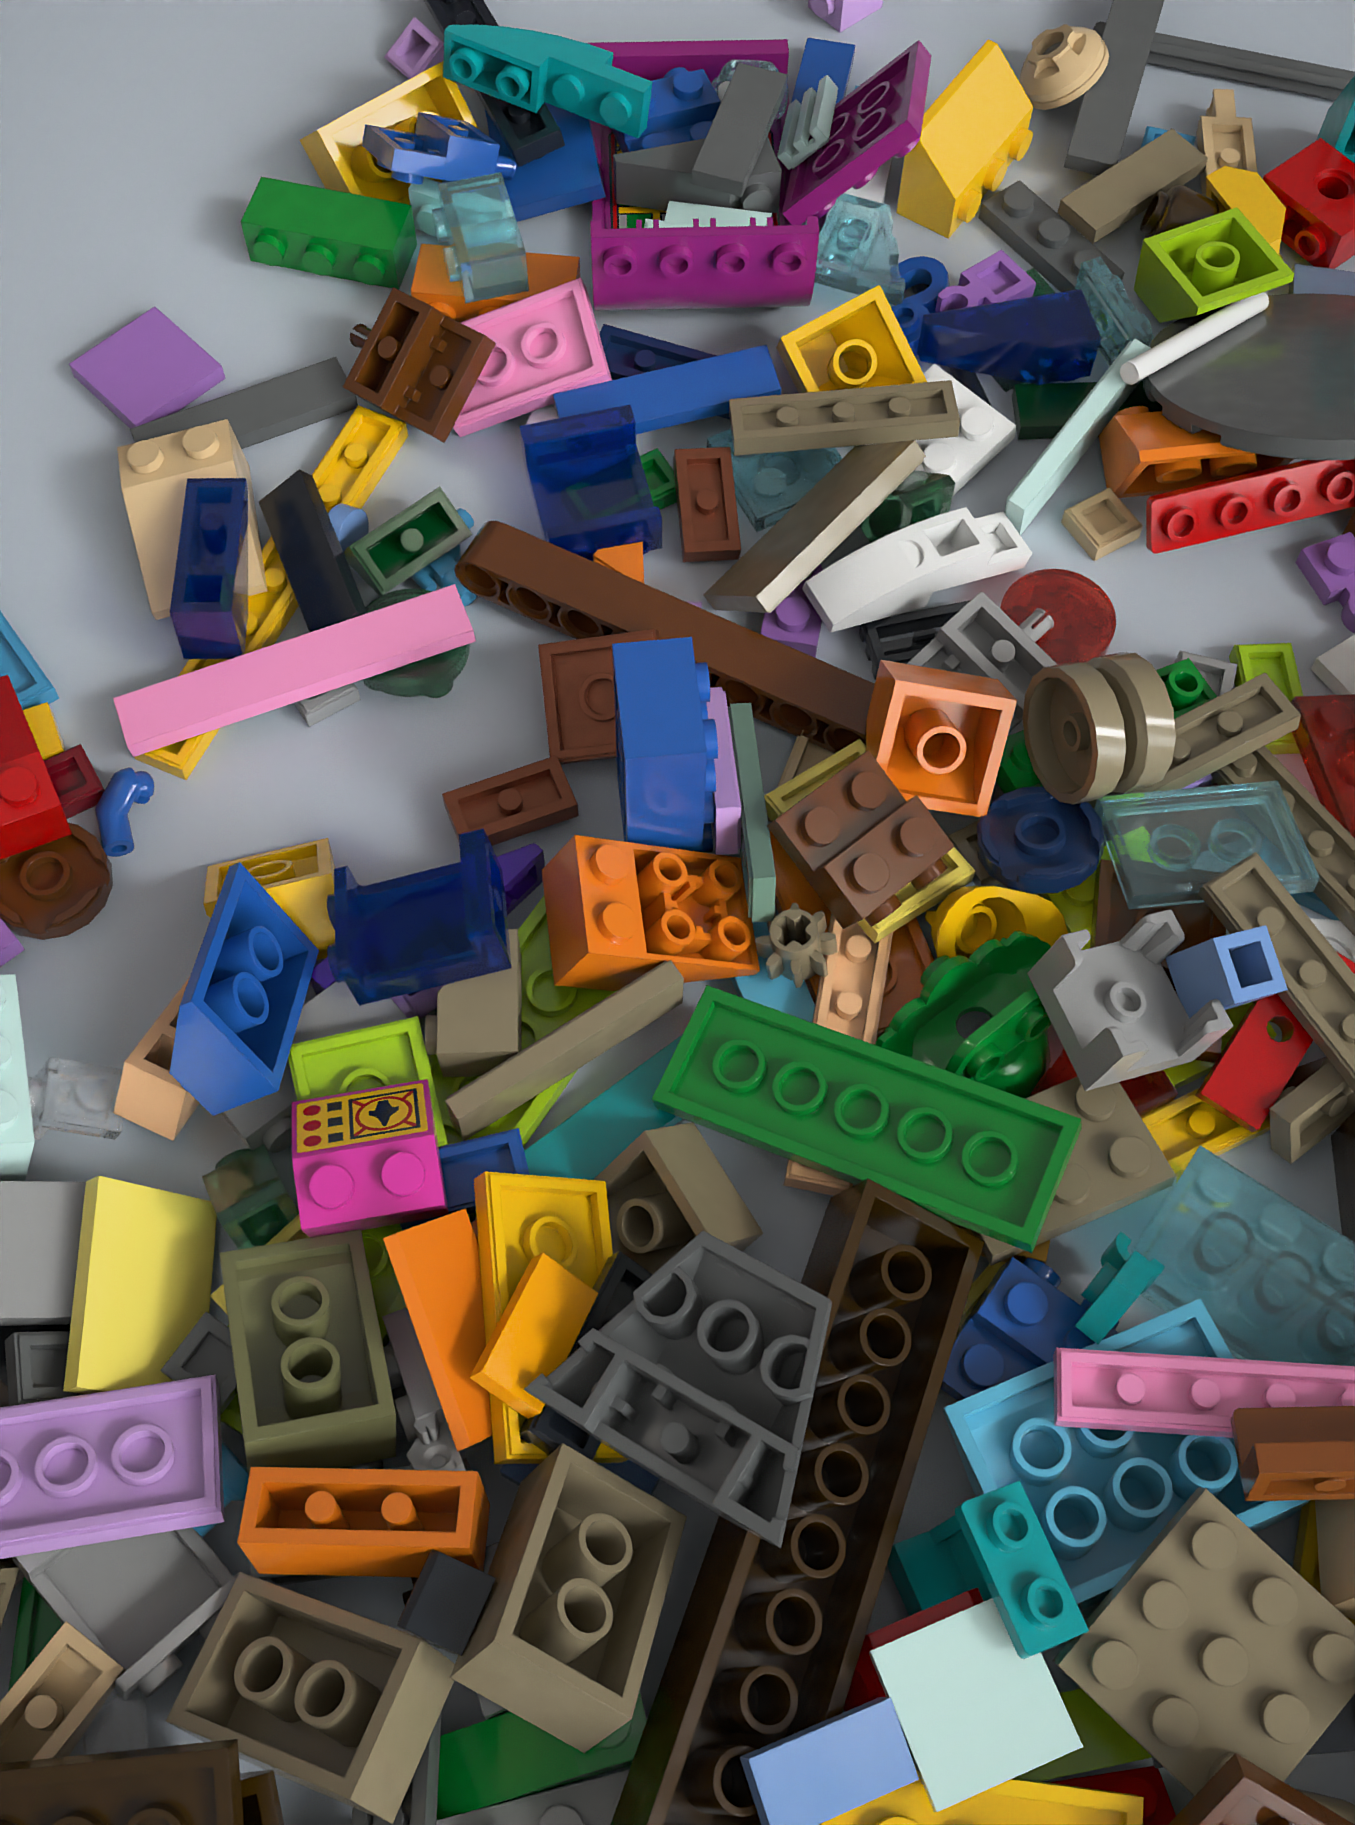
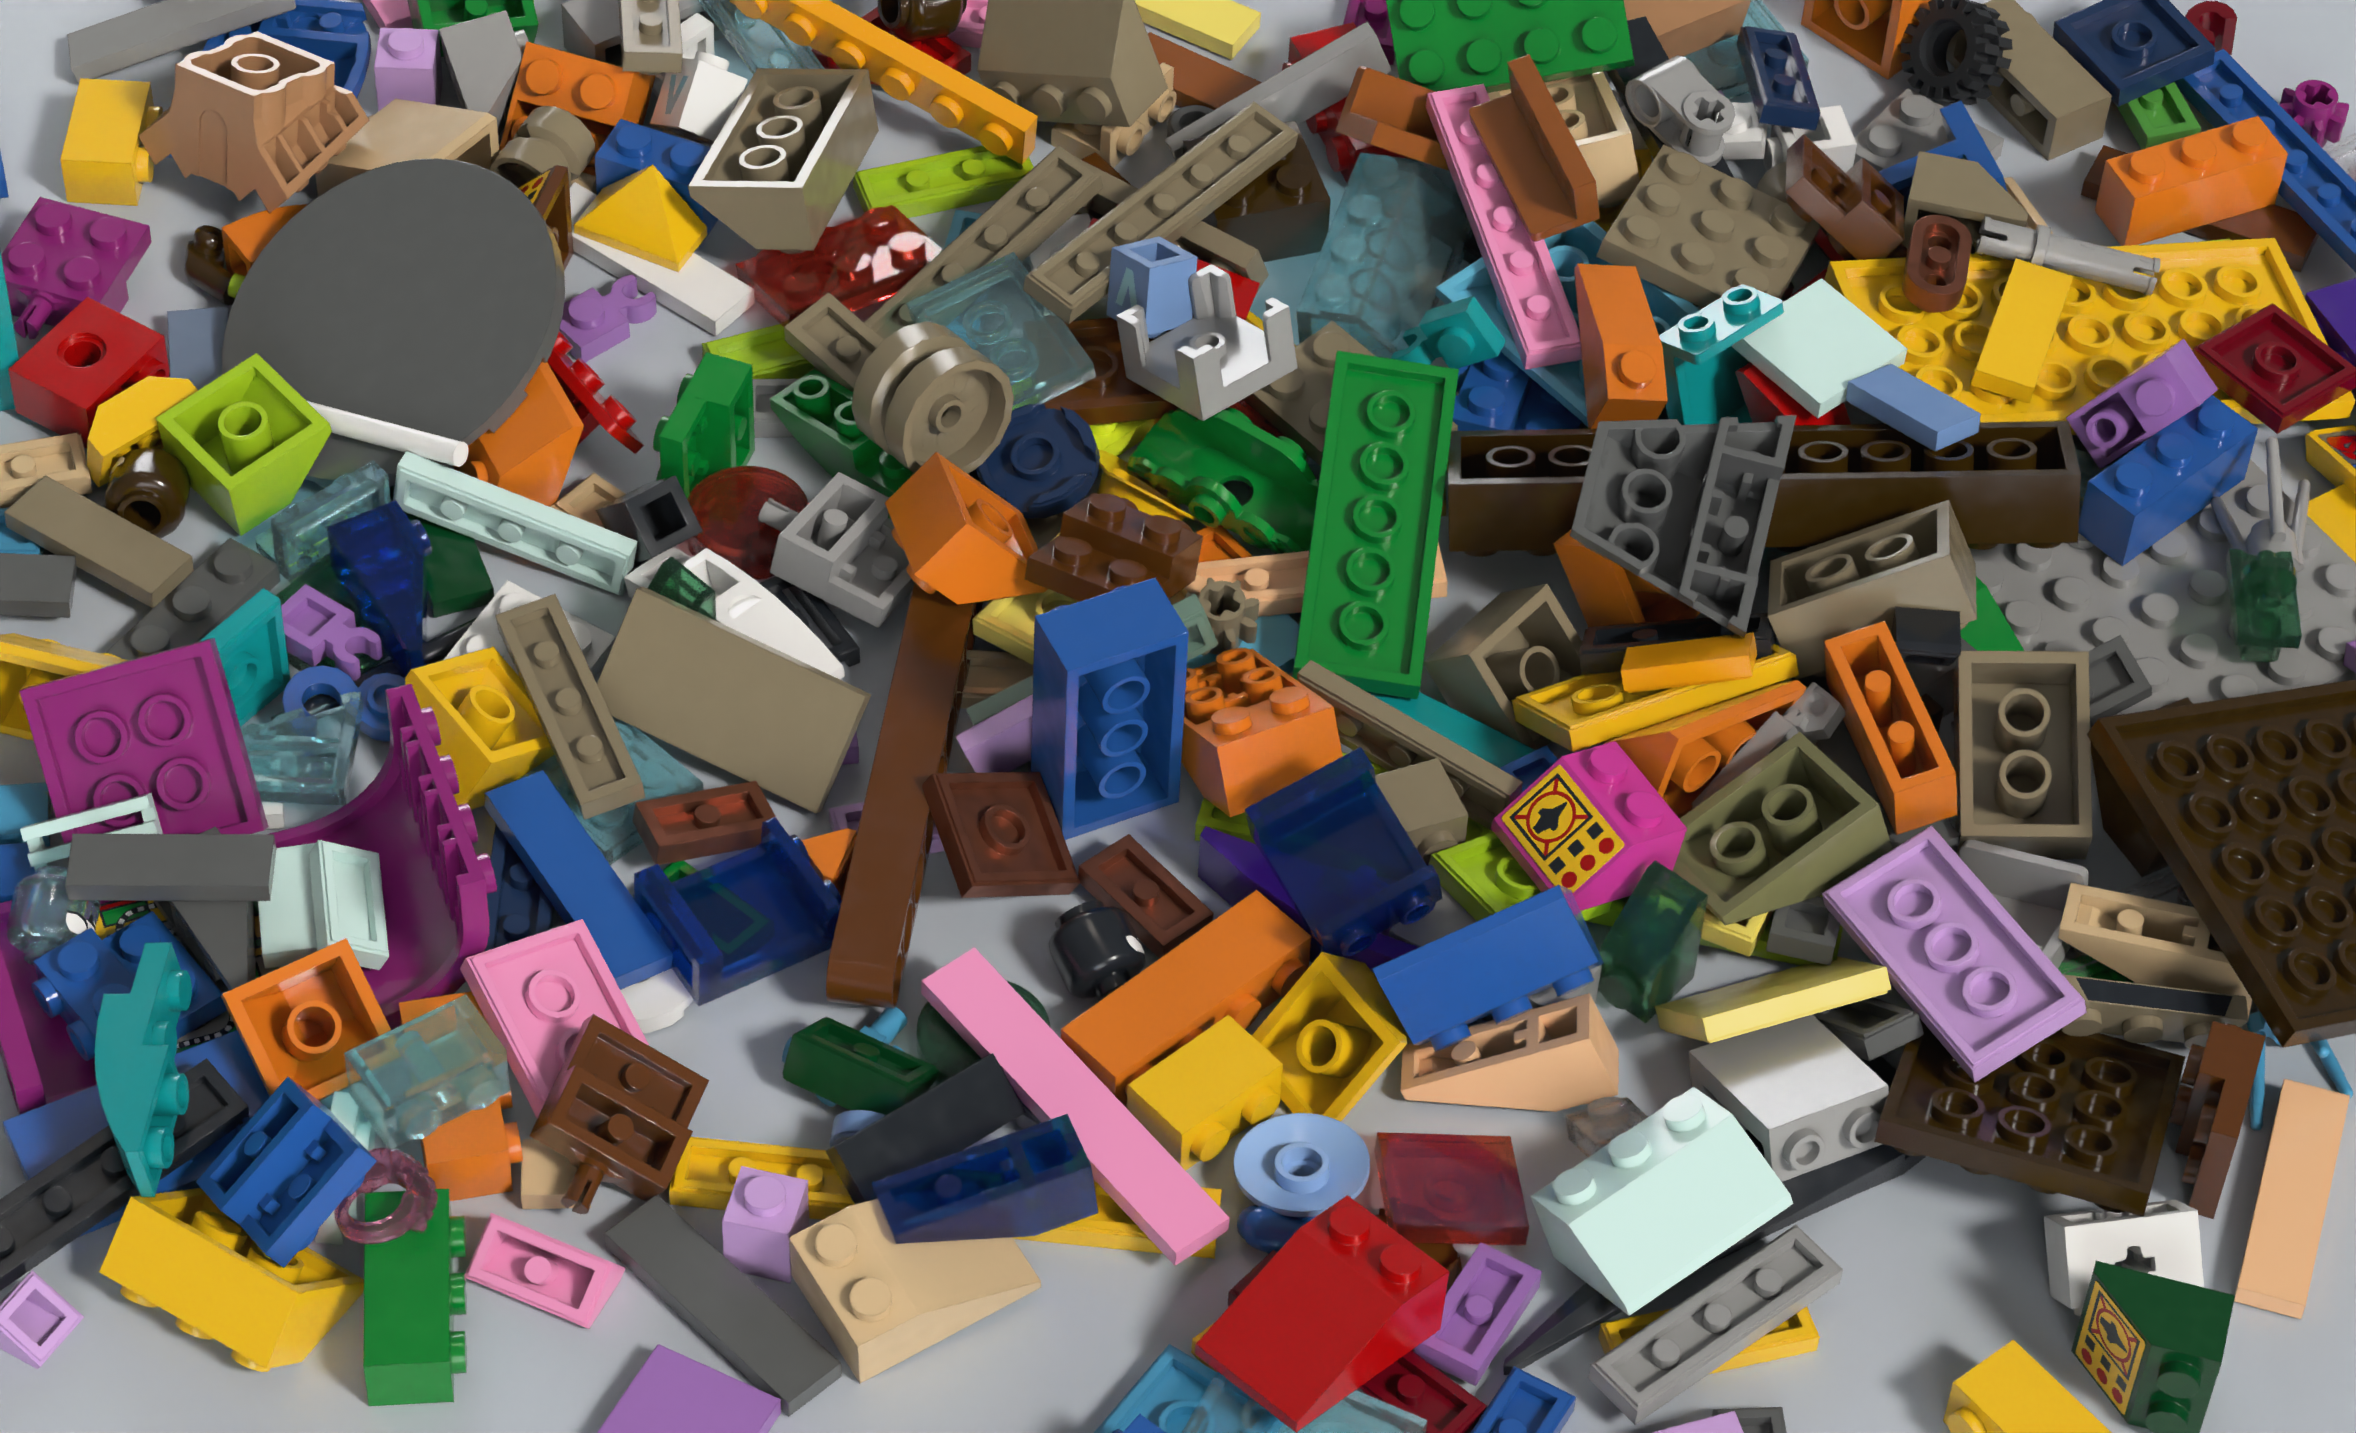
camera: 110 degrees left, 15 degrees down
none -> teal tile [199,588,291,727]
none -> orange slope [221,938,406,1101]
none -> clear pink piece [334,1147,438,1244]
none -> bright pink slope [465,1213,625,1329]
none -> black brick [596,475,703,563]
none -> green plate [653,352,755,513]
none -> lavender brick [722,1166,809,1283]
none -> black head [1048,901,1146,1002]
none -> orange brick [1061,890,1312,1108]
none -> yellow brick [1127,1015,1283,1171]
none -> light blue dish [1233,1113,1370,1217]
none -> clear red tile [1374,1132,1529,1245]
none -> orange slope [1574,263,1668,429]

